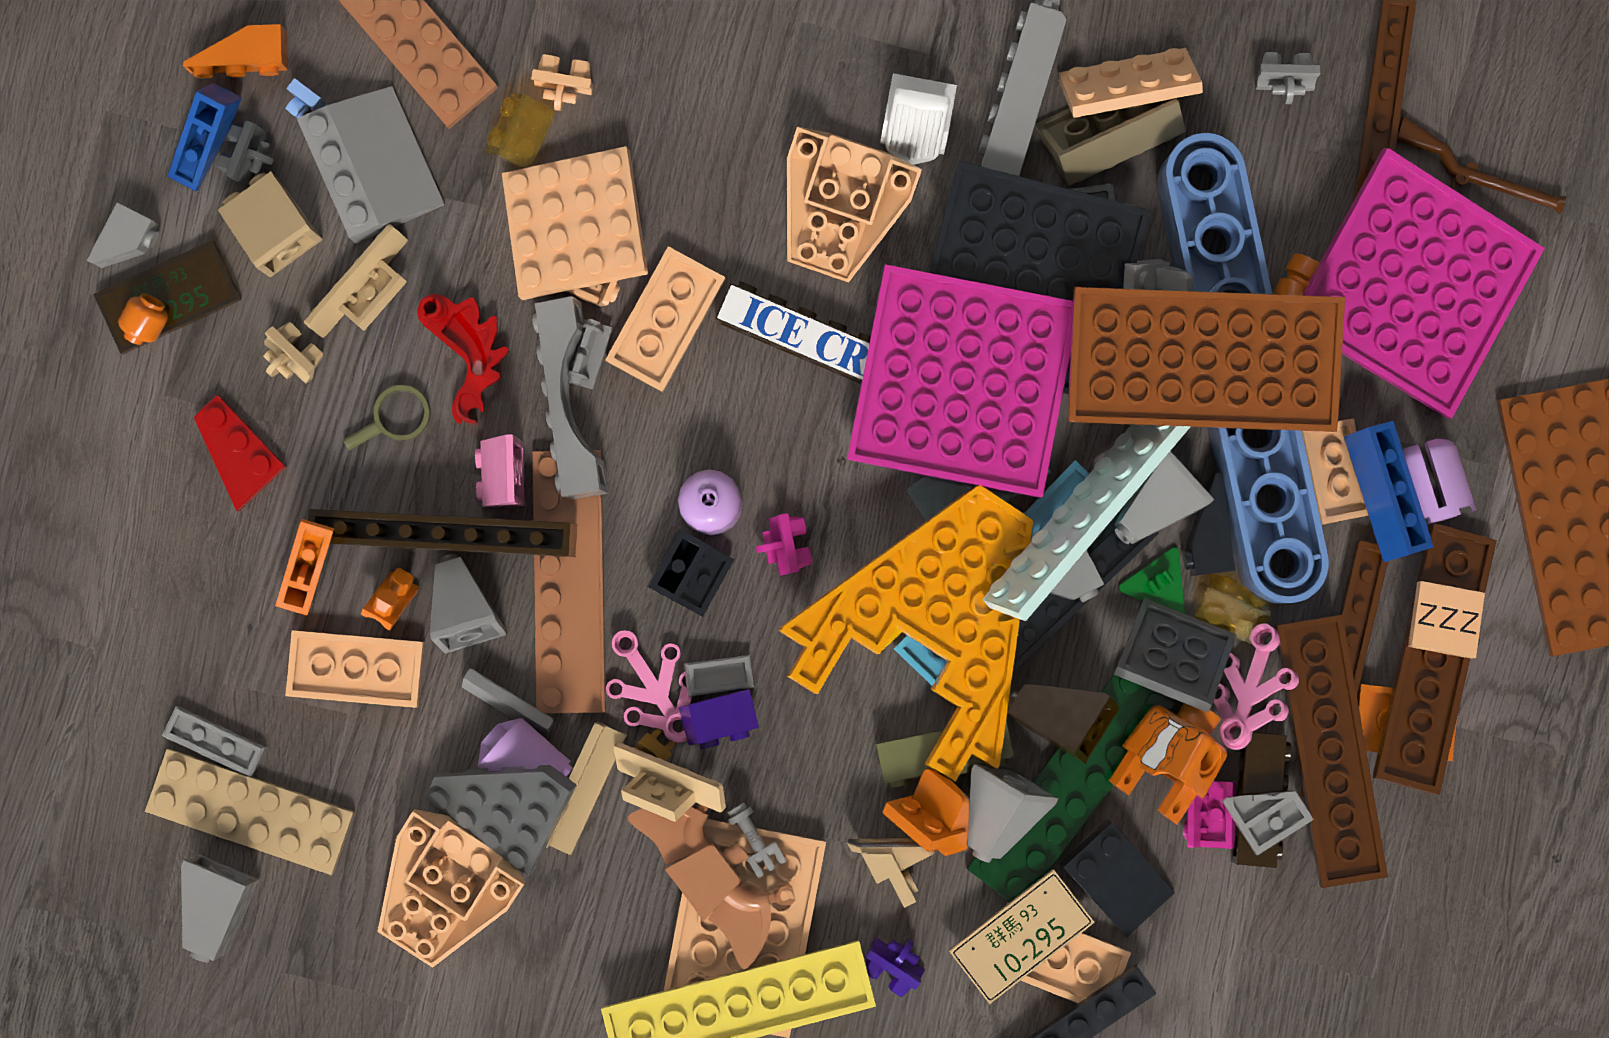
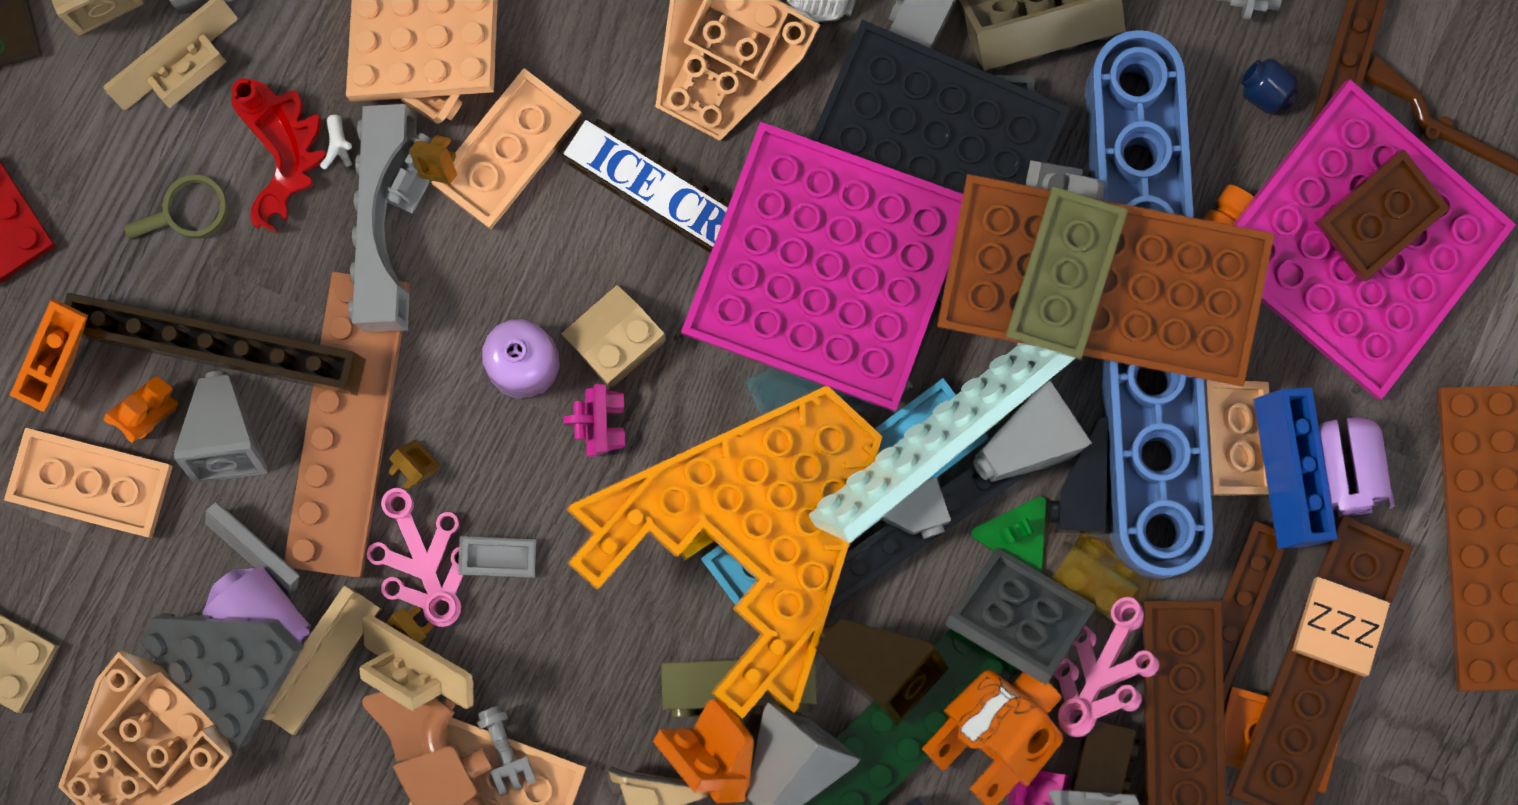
camera: 20 degrees right, 5 degrees down
tan hips [263,322,323,384] -> none
bright pink slope [475,434,525,508] -> none
black brick [647,529,735,617] -> none
dark purple brick [679,689,759,750] -> none
none -> white bar [320,115,352,169]
none -> pearl gold tile [389,439,441,490]
none -> pearl gold tile [409,135,457,185]
none -> tan slope [561,285,667,390]
none -> olive plate [1005,187,1128,360]
none -> dark blue head [1241,58,1298,114]
none -> reddish brown plate [1315,149,1450,281]

